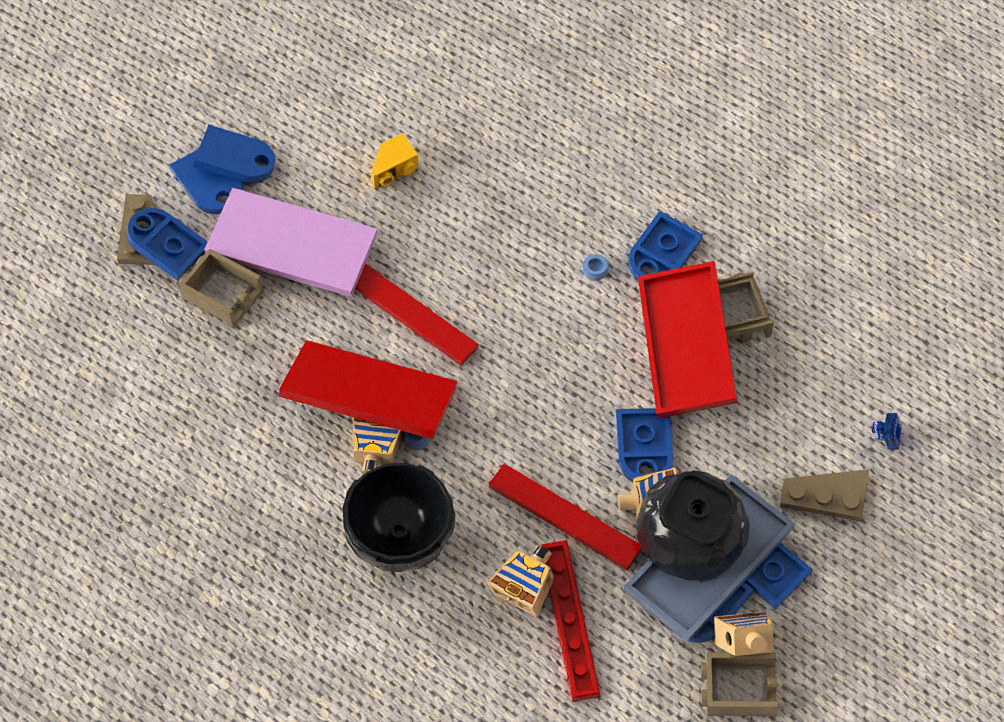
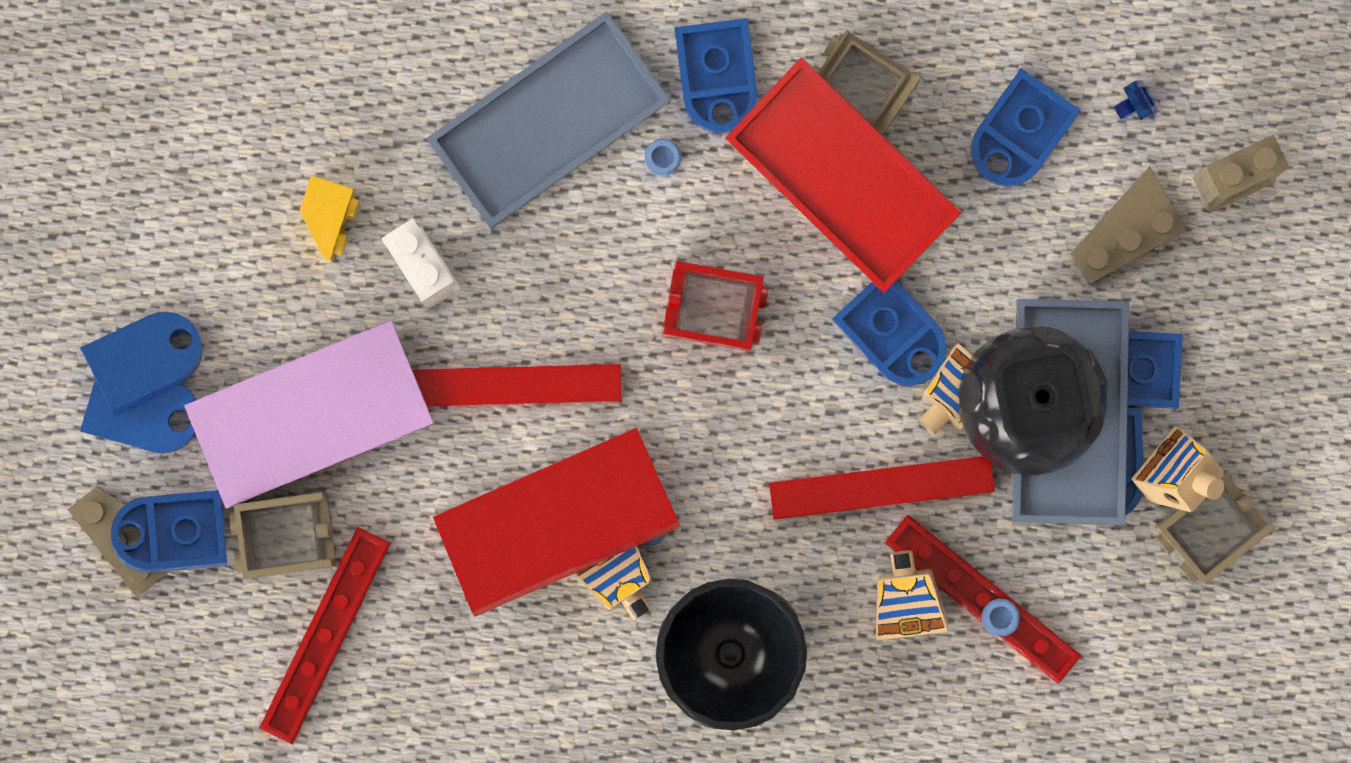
camera: 40 degrees left, 25 degrees up
none -> red tile [259,527,391,745]
none -> white window [381,218,461,309]
none -> sand blue tile [426,11,671,229]
none -> window [661,261,769,352]
none -> blue tile [971,68,1081,187]
none -> medium blue tile [981,599,1020,636]
none -> dark tan window [1193,135,1290,213]

